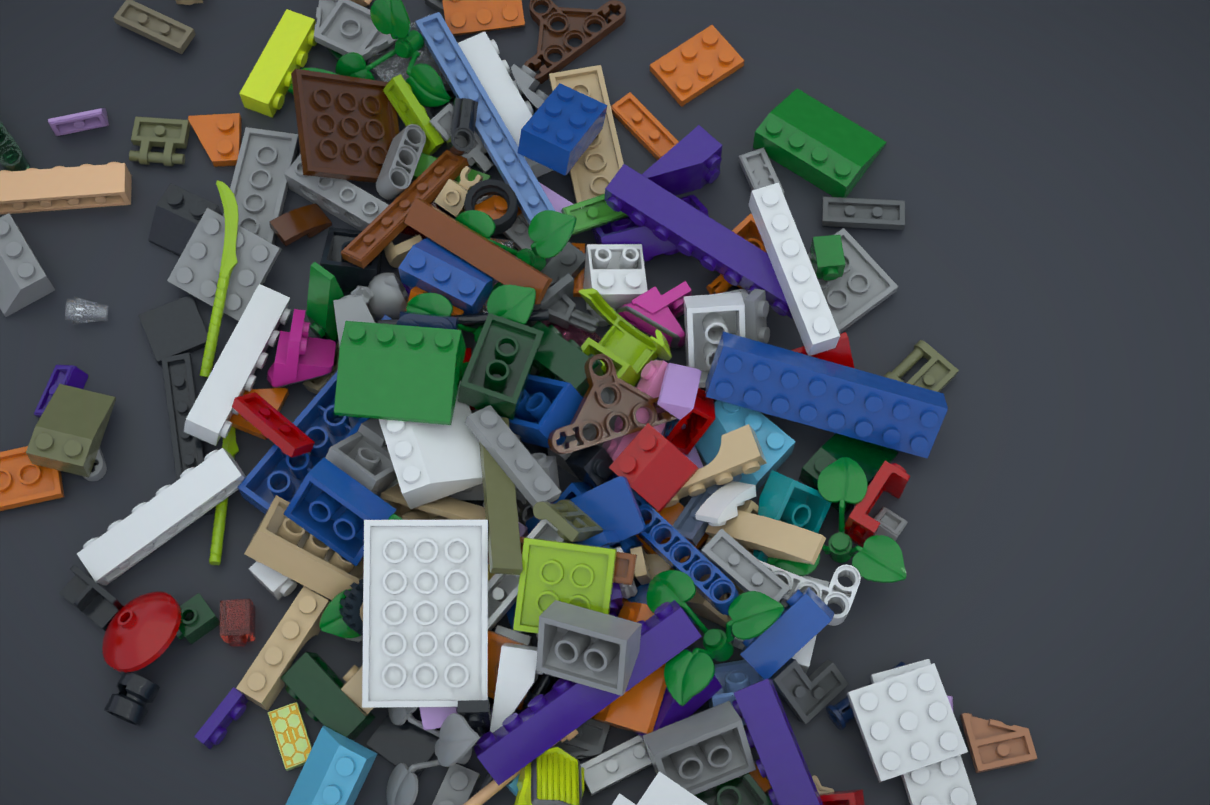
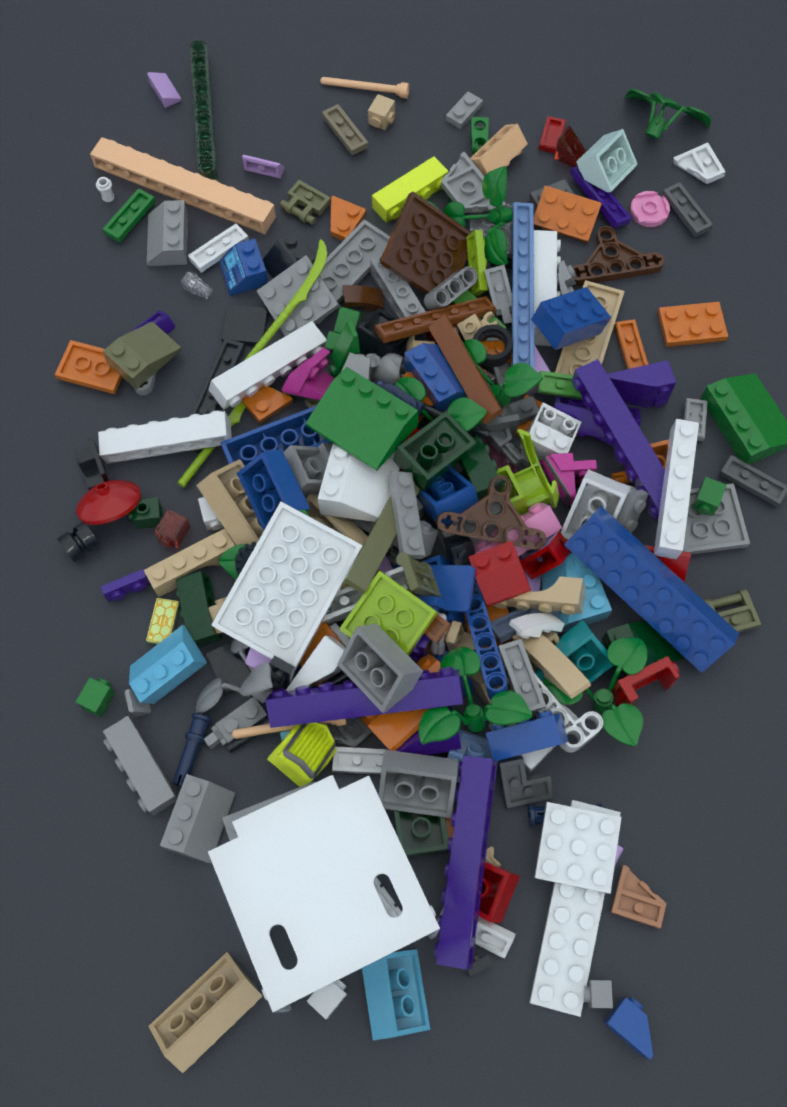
camera: 30 degrees right, 0 degrees up
red plate [232,392,315,458] -> none
black piece [447,98,478,156] -> none
lavender slope [657,363,702,420] -> none
light grey slope [874,506,908,541] -> none
none -> white plate [188,224,249,273]
none -> blue slope [219,239,268,296]
none -> green brick [325,307,364,350]

